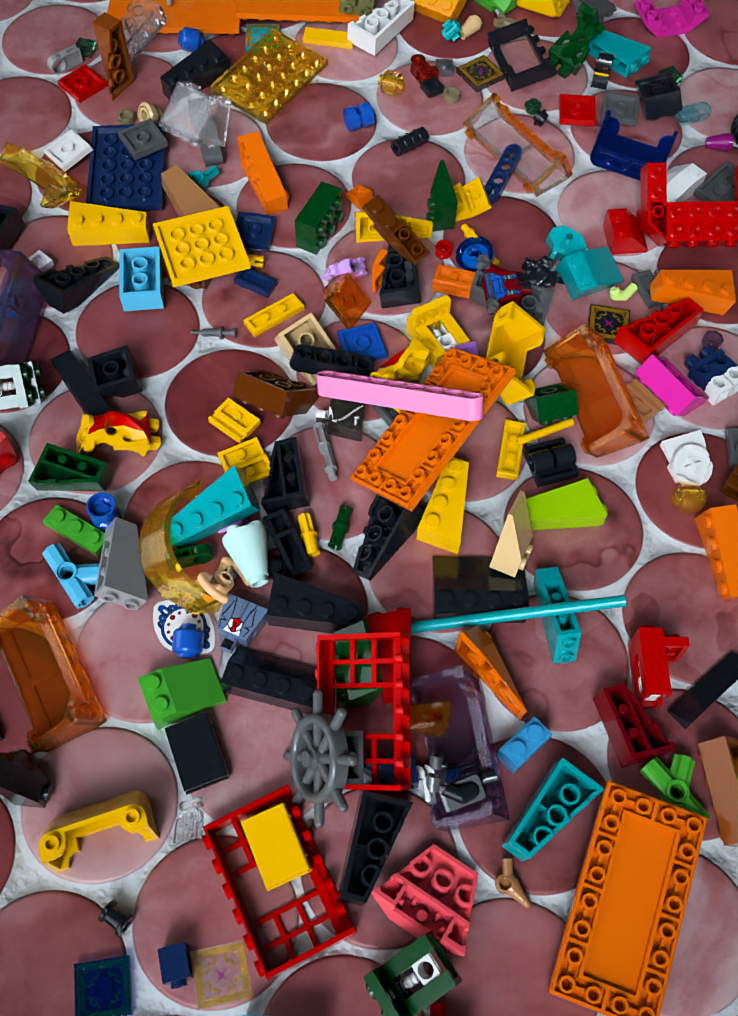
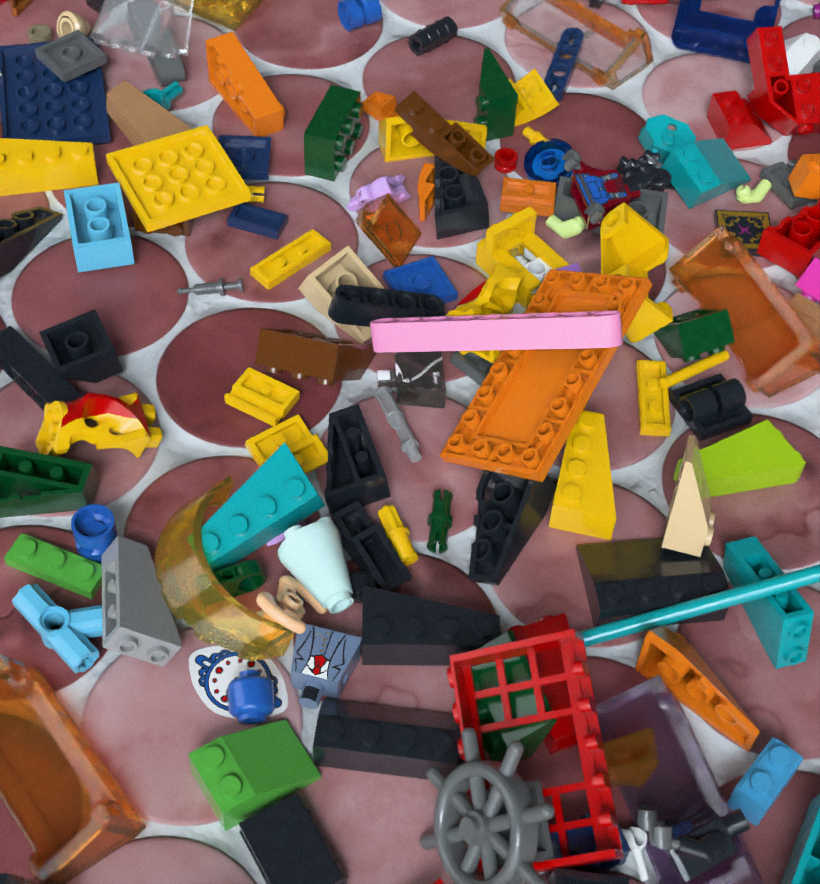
camera: 10 degrees left, 10 degrees down
none -> yellowish green arm [546,215,585,239]

